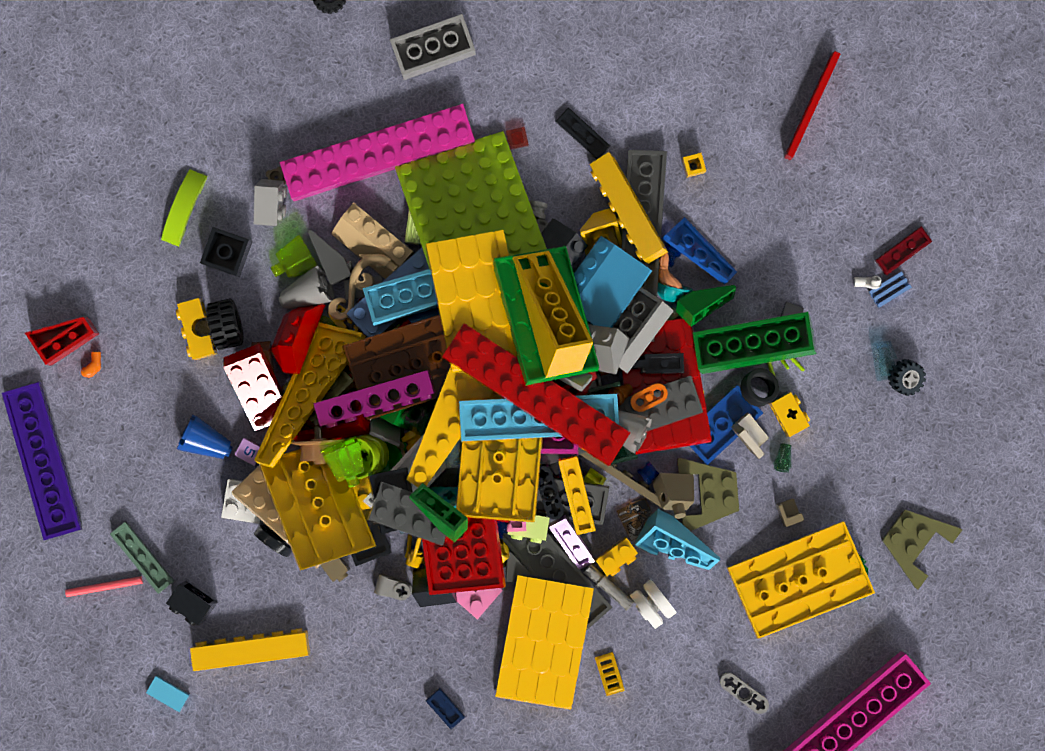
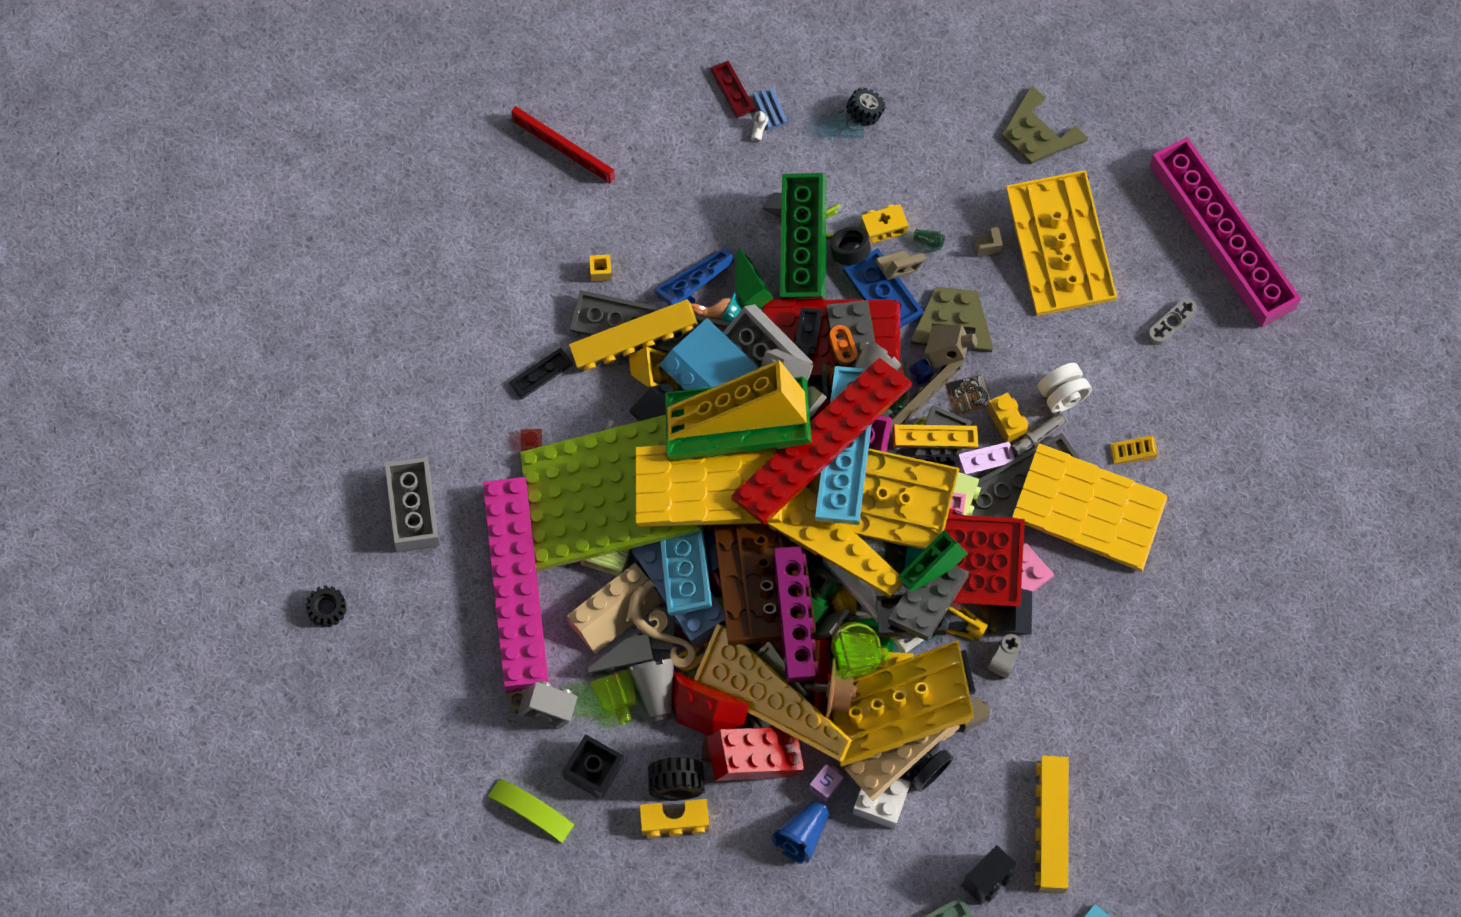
camera: 80 degrees left, 20 degrees down
dark blue plate [425,687,465,729] -> none
medium azure wedge [635,509,720,570] -> none

